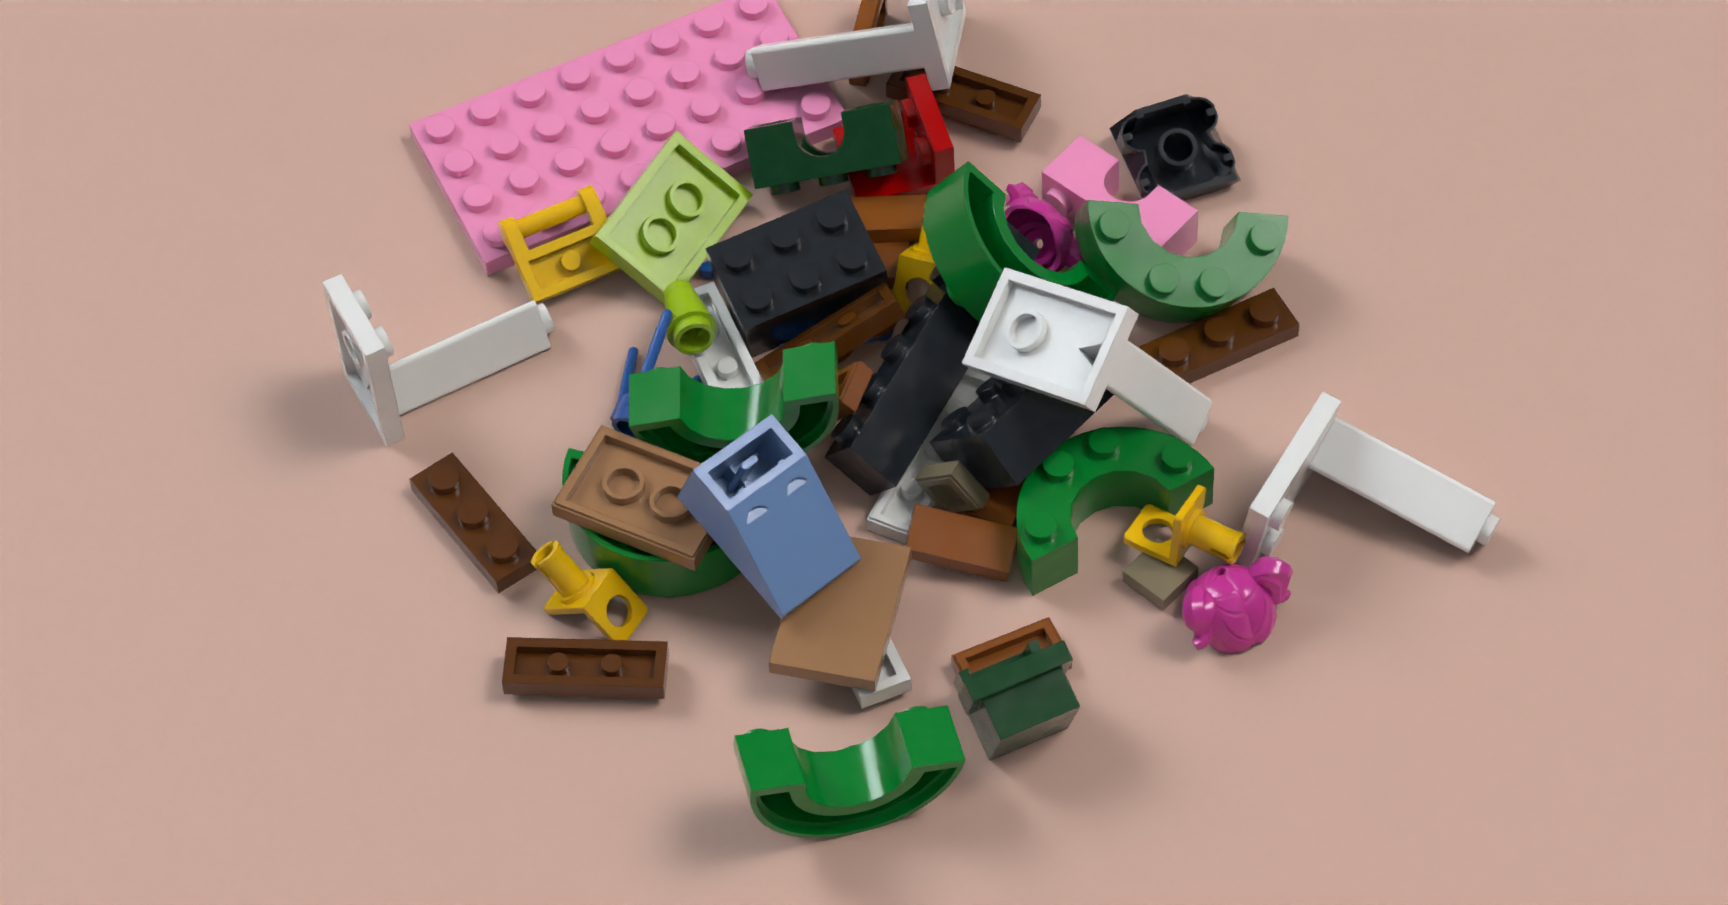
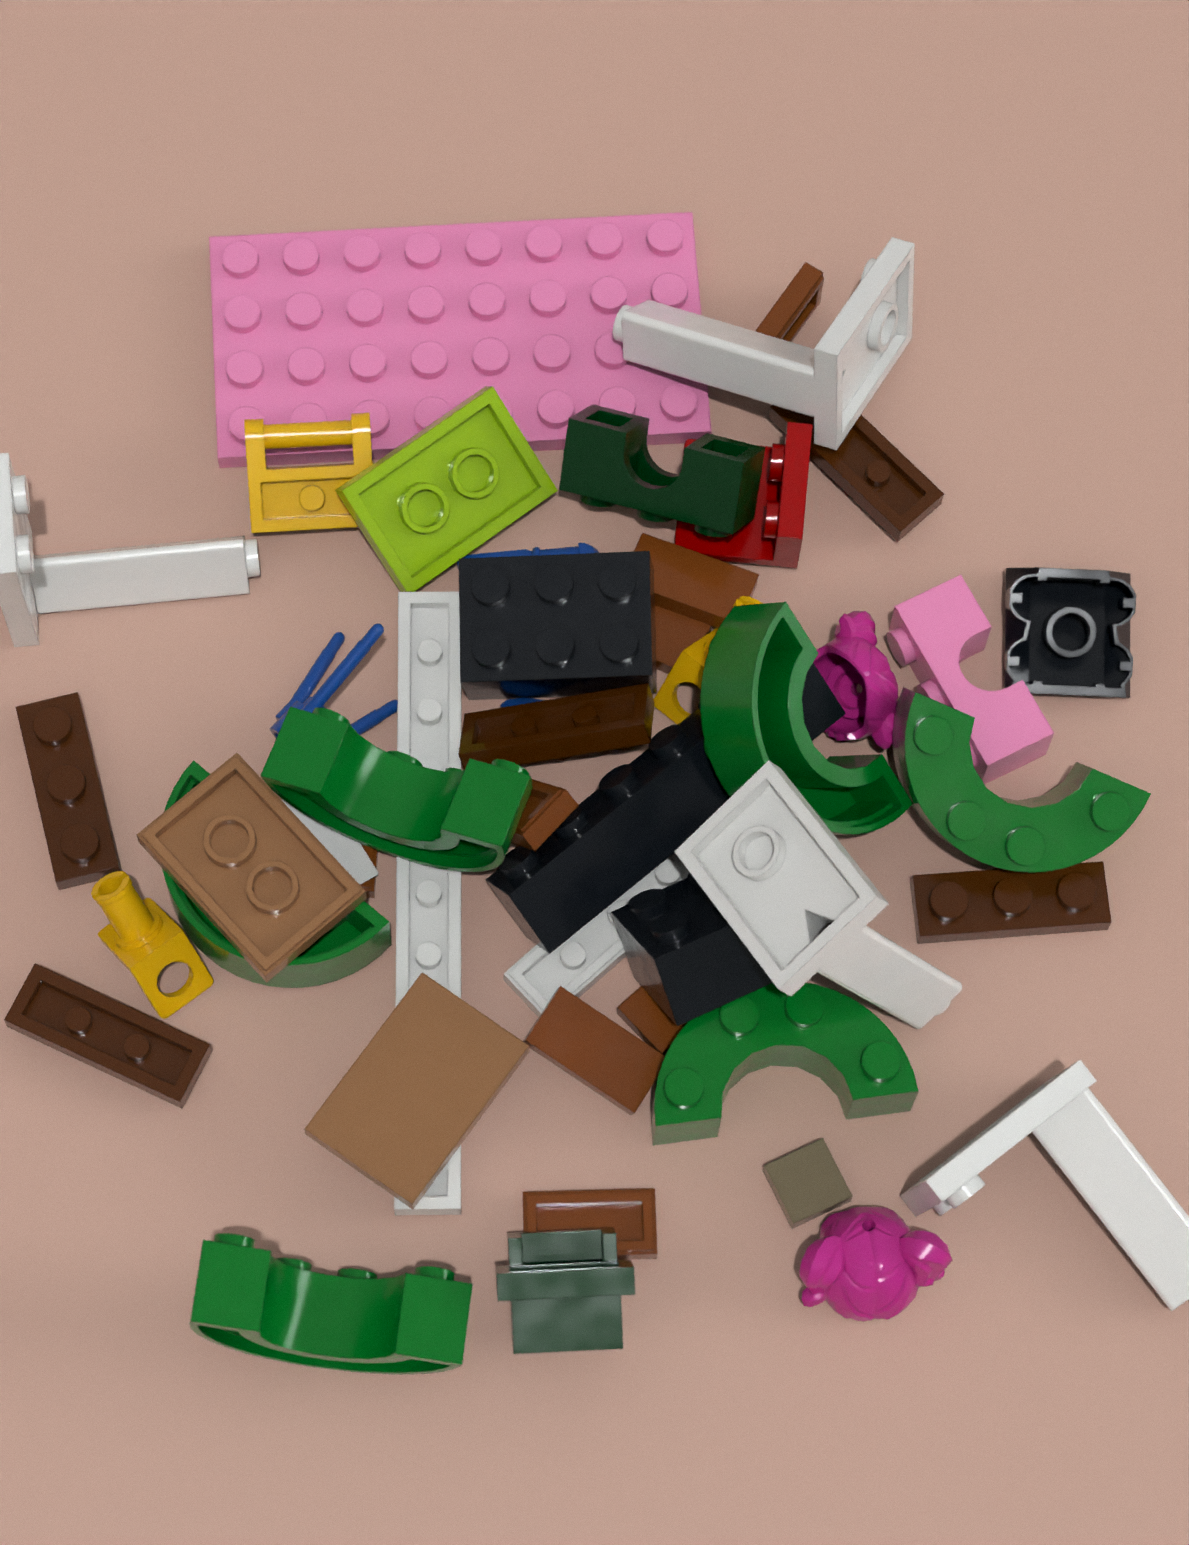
camera: 15 degrees right, 15 degrees up
lime cone [663,280,717,355] -> none
medium blue slope [677,414,861,619] -> none
dark tan tile [915,460,990,513] -> none
yellow bracket [1123,485,1247,567] -> none

